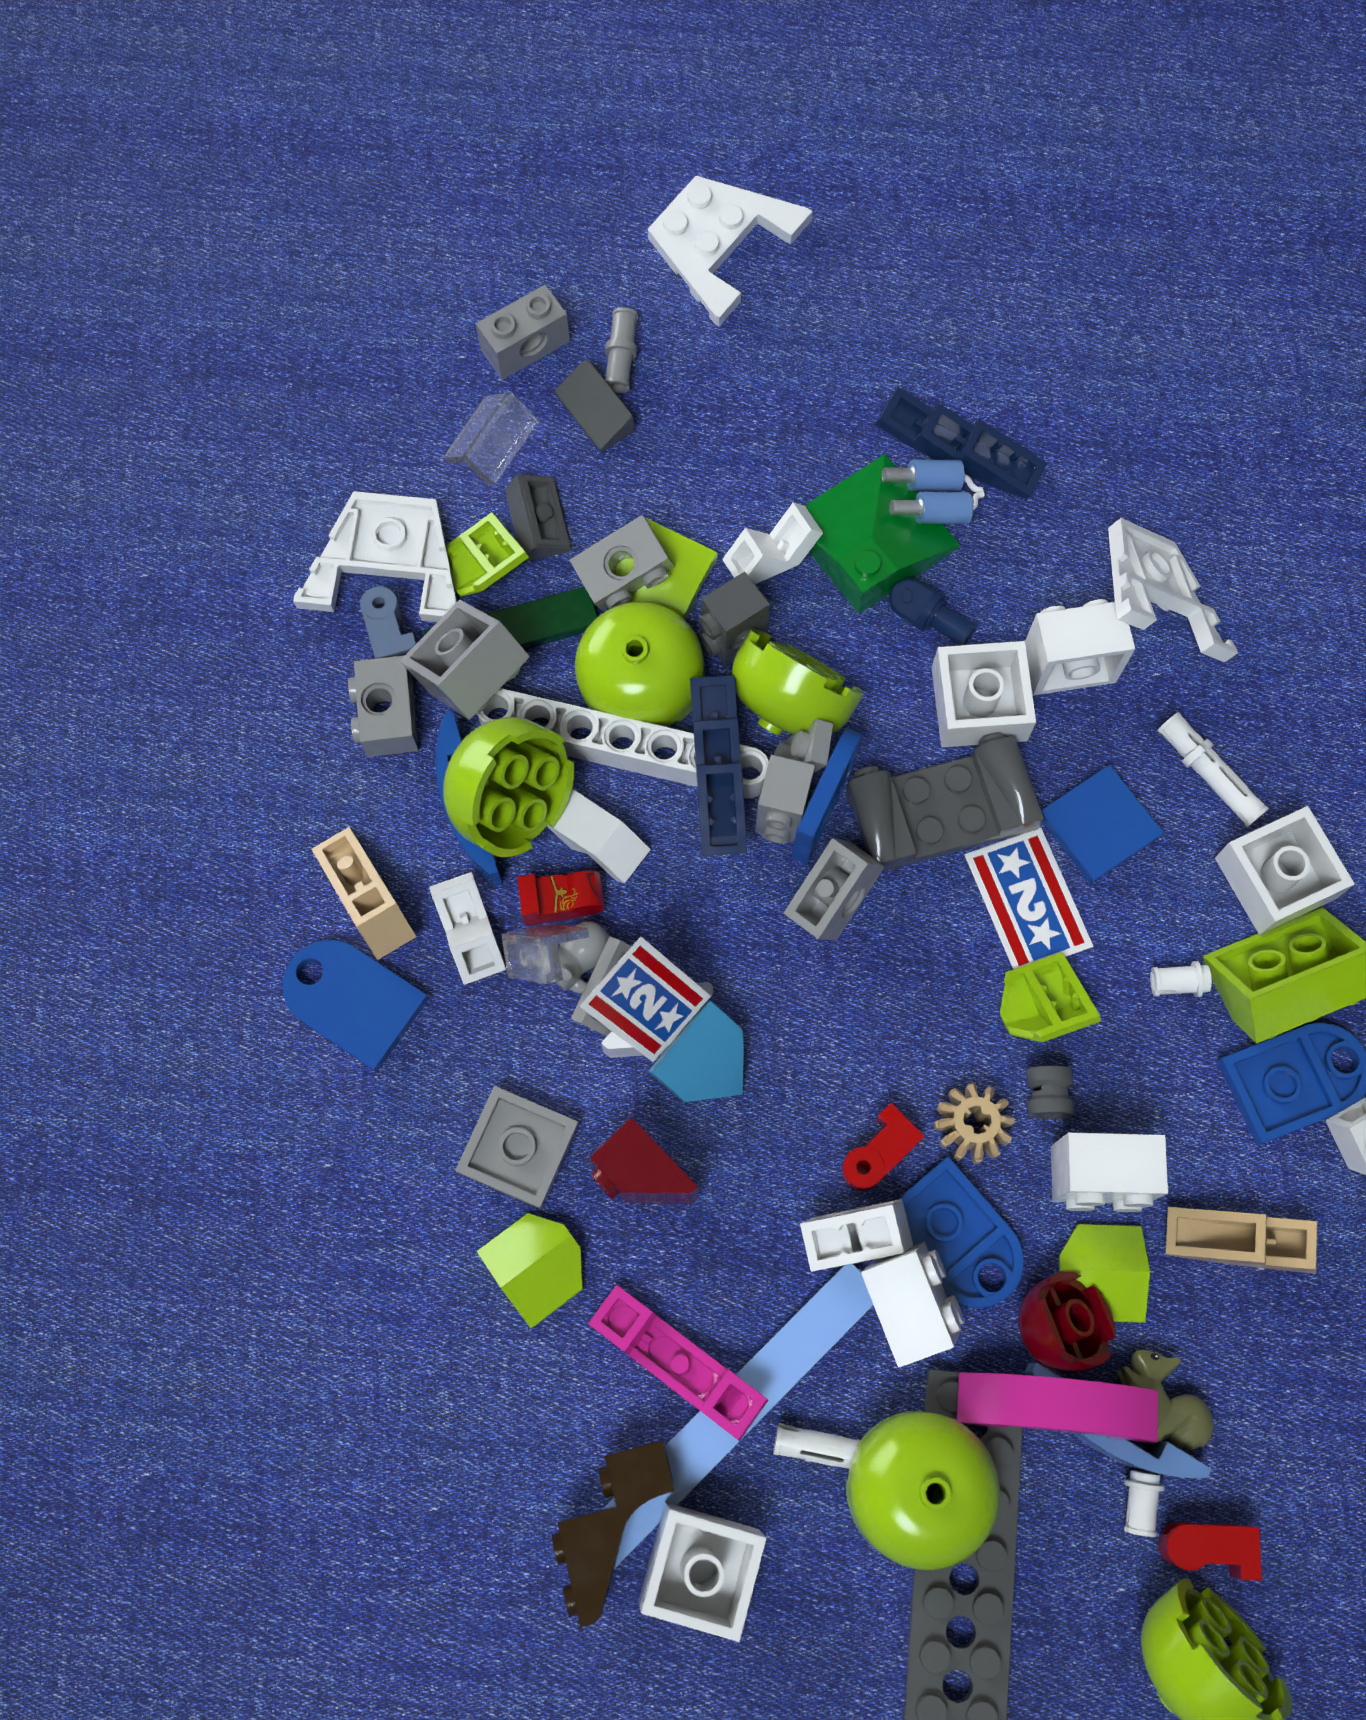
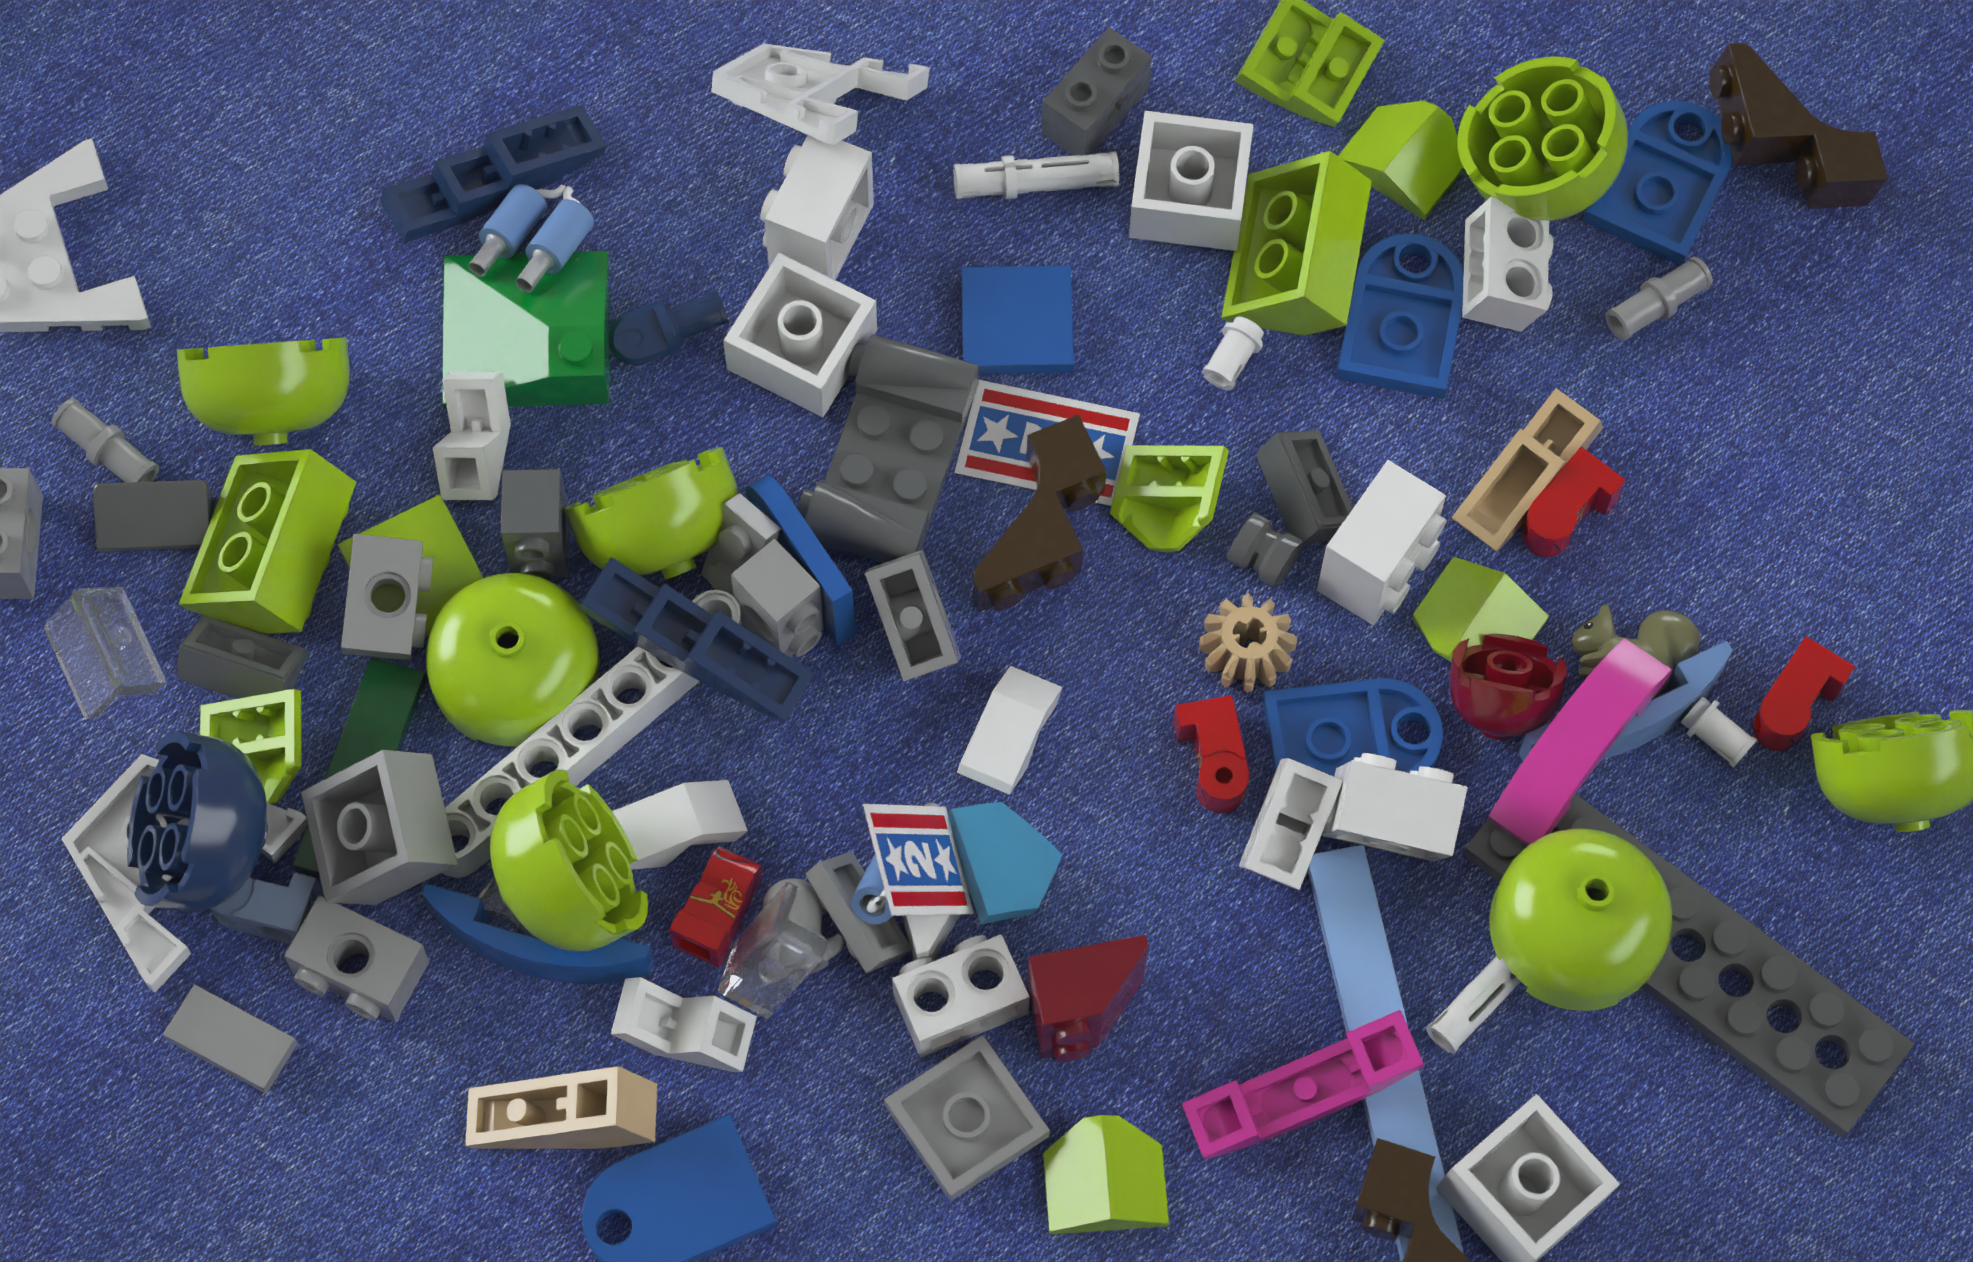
camera: 60 degrees left, 5 degrees down
none -> dark blue cylinder [127,731,268,912]
none -> light grey tile [163,984,298,1094]
none -> lime cylinder [177,337,350,446]
none -> lime slope [179,449,357,634]
none -> white brick [892,934,1029,1058]
none -> white slope [957,666,1063,795]
none -> dark brown arch [973,414,1107,613]
none -> dark grey brick [1041,27,1152,155]
none -> dark grey slope [1257,430,1353,546]
none -> red leg [1522,447,1626,557]

